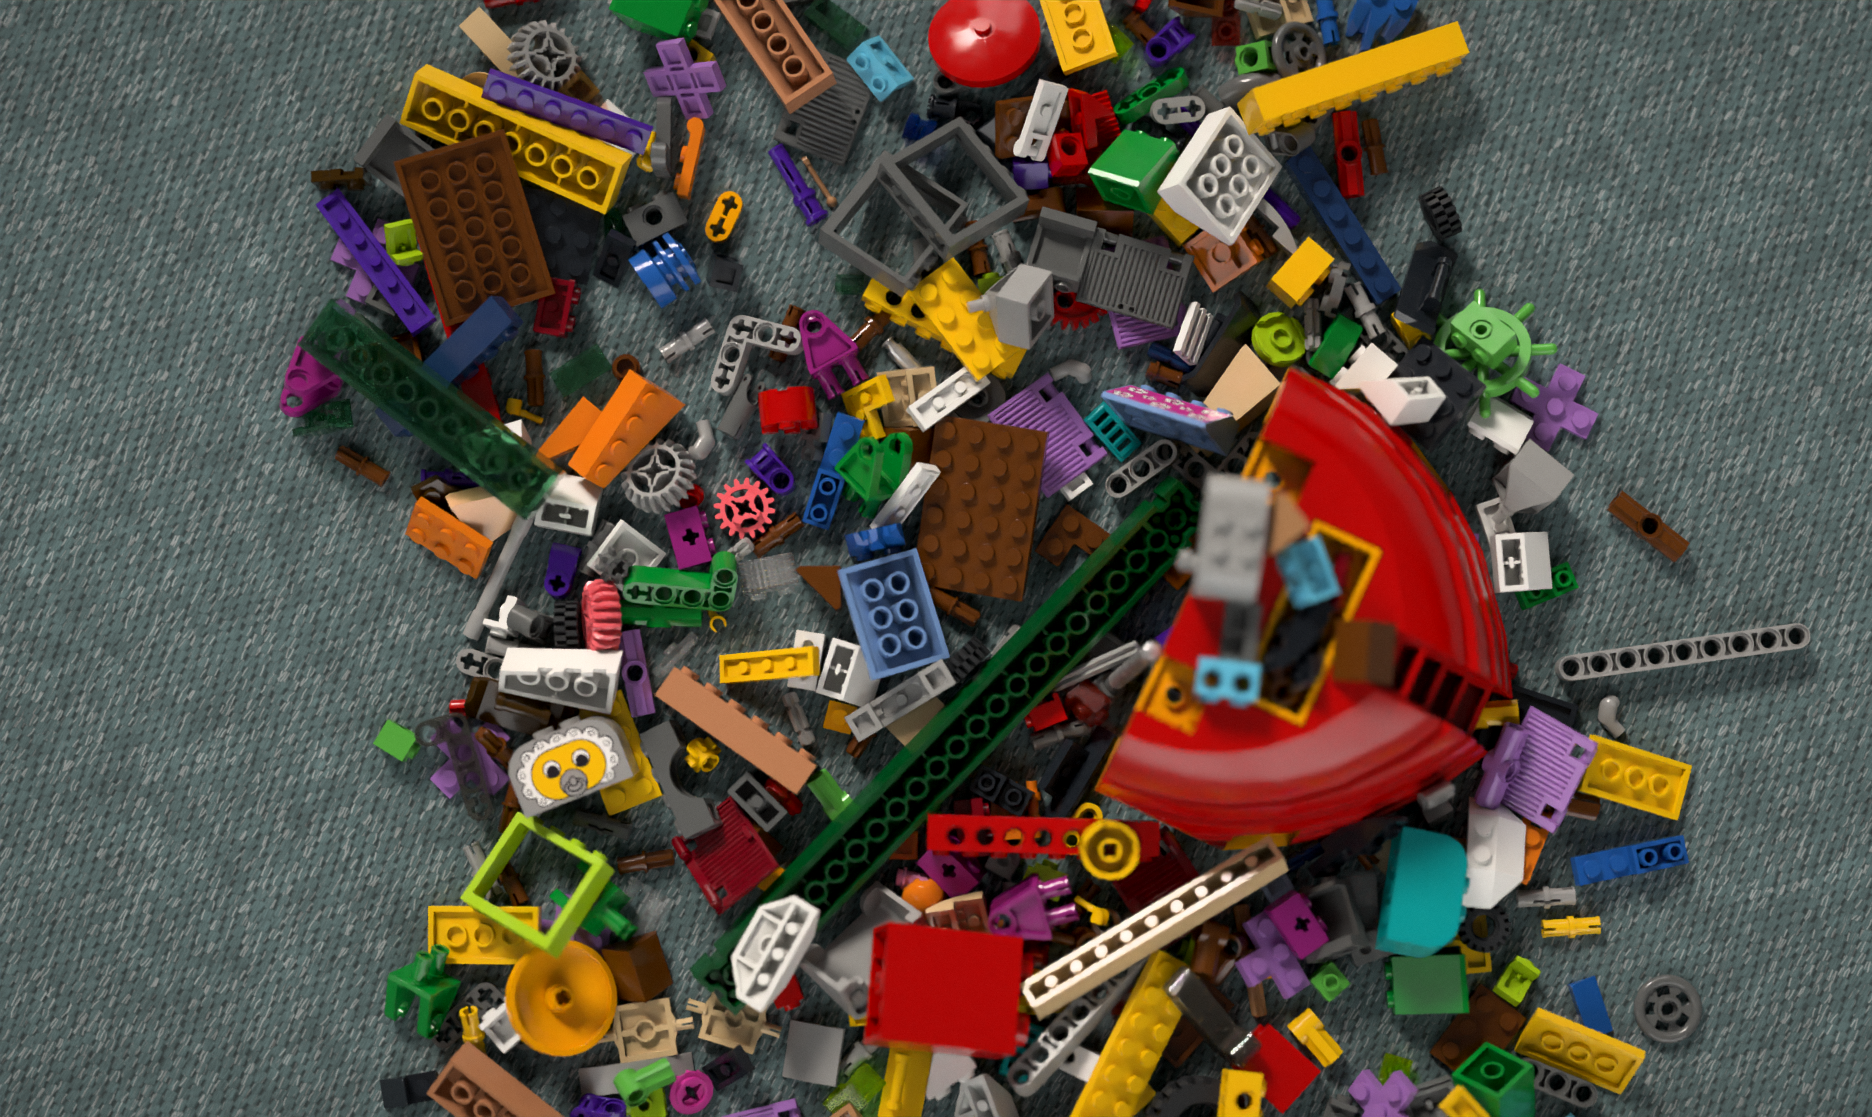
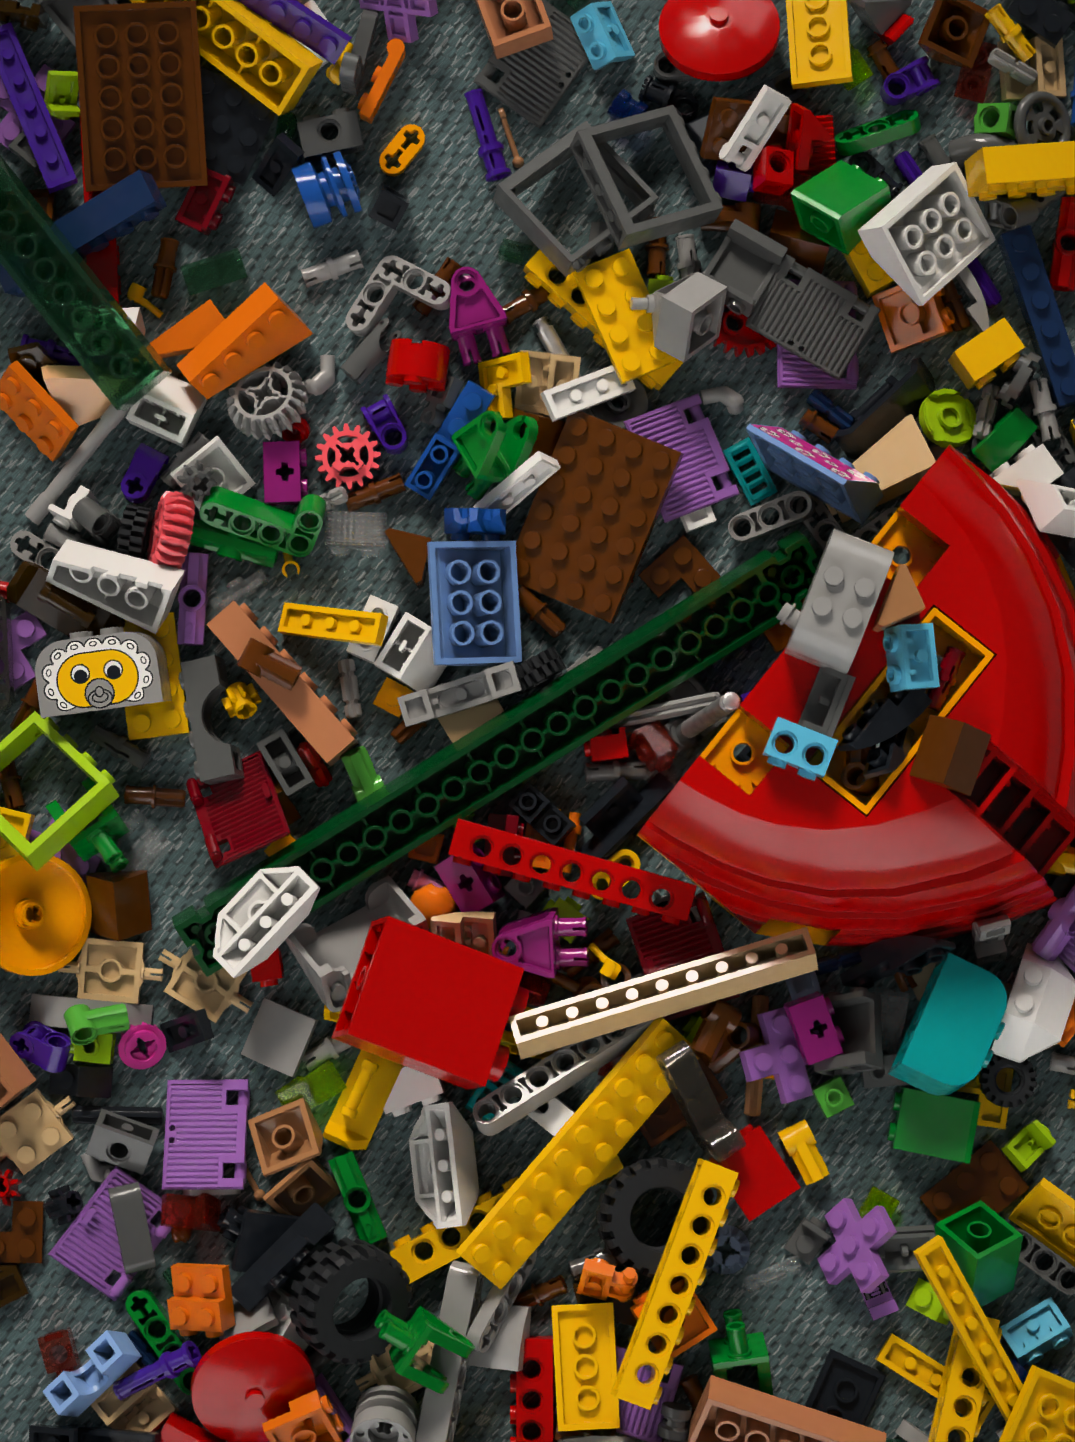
camera: 20 degrees right, 0 degrees up
reddish brown axle [474,726,515,769] -> none
reddish brown plate [612,354,641,382] -> none
yellow brick [1078,819,1139,880] -> none
light grey beam [1150,96,1205,124] -> none
white tile [1173,302,1214,366] -> none
none -> reddish brown piece [236,638,303,691]

